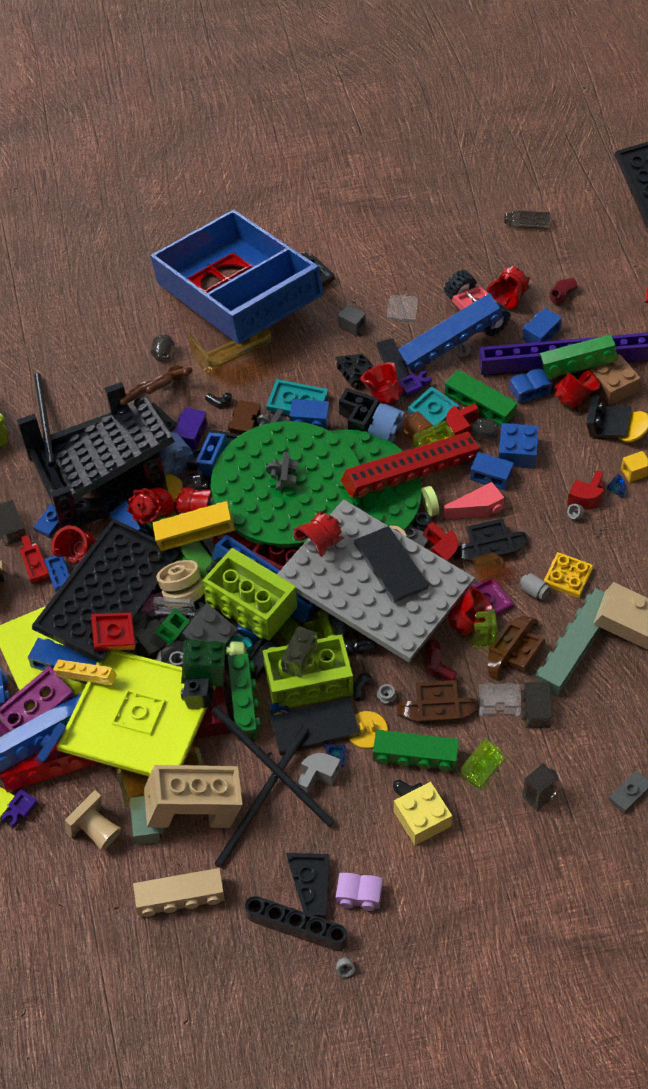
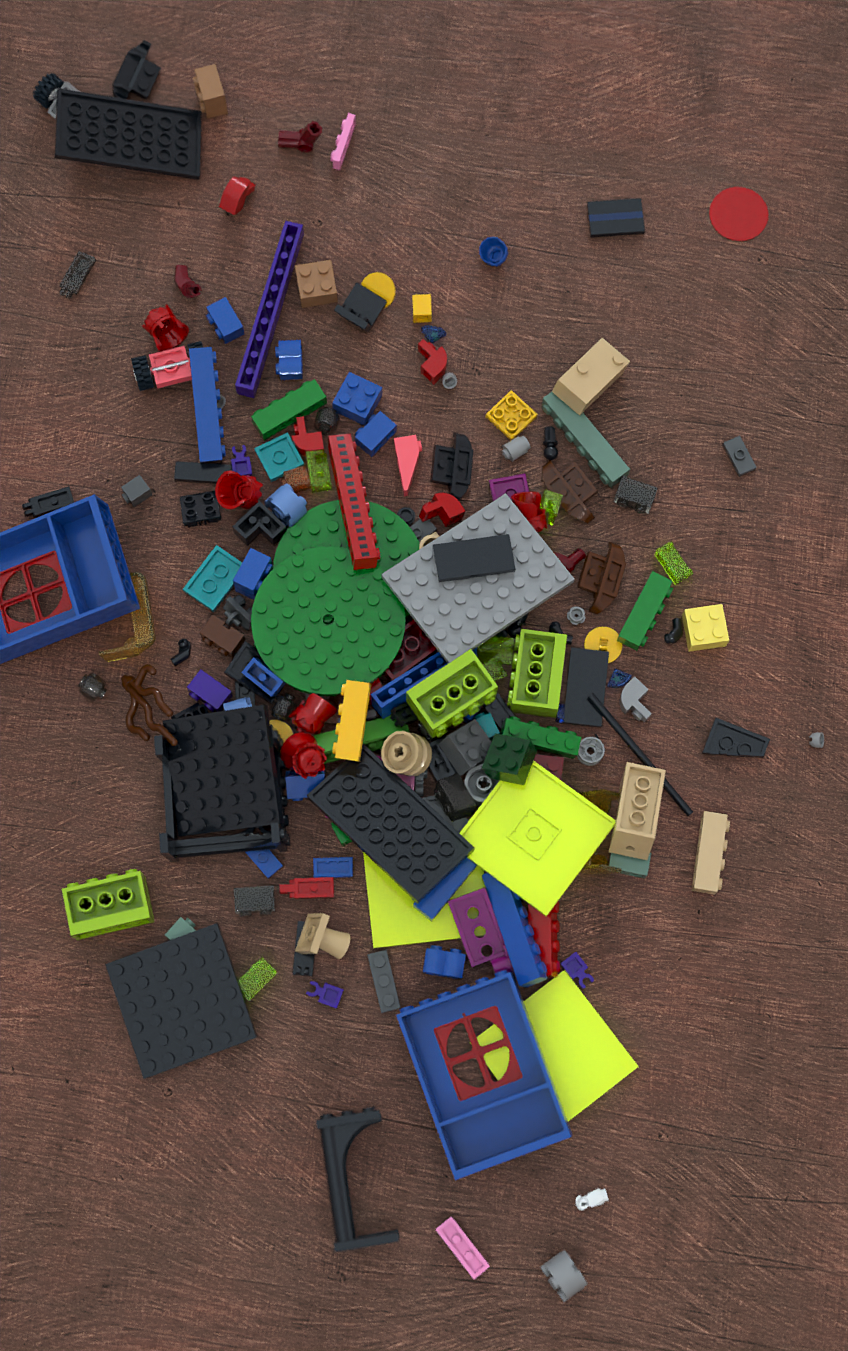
camera: 75 degrees left, 20 degrees up
black piece [34,373,55,467] -> none
blue plate [34,722,66,764] -> none
red hat [51,526,96,565] -> none
yellow piece [53,660,117,685] -> none
tan plant [65,790,121,851] -> none
red tile [91,612,135,651] -> none
clear tile [153,597,196,616] -> none
green brick [155,608,190,645] -> none
black brick [181,678,214,709] -> none
black piece [211,706,335,827] -> none
yellowish green piece [225,641,246,656] -> none
black beam [245,896,348,951] -> none
dark grey hips [266,452,298,491] -> none
clear smoke piece [281,626,318,678] -> none
red hat [293,511,344,557] -> none
lavender brick [336,873,383,911] -> none
clear piece [387,294,418,322] -> none
yellowish green piece [421,486,439,517] -> none
clear orange brick [472,552,504,581] -> none
clear brick [478,683,521,716] -> none
clear smoke piece [522,763,558,811] -> none
green brick [540,334,618,379] -> none
red hat [554,370,600,409] -> none
none -> black axle [543,426,558,460]
none -> light grey wheel [577,737,605,766]

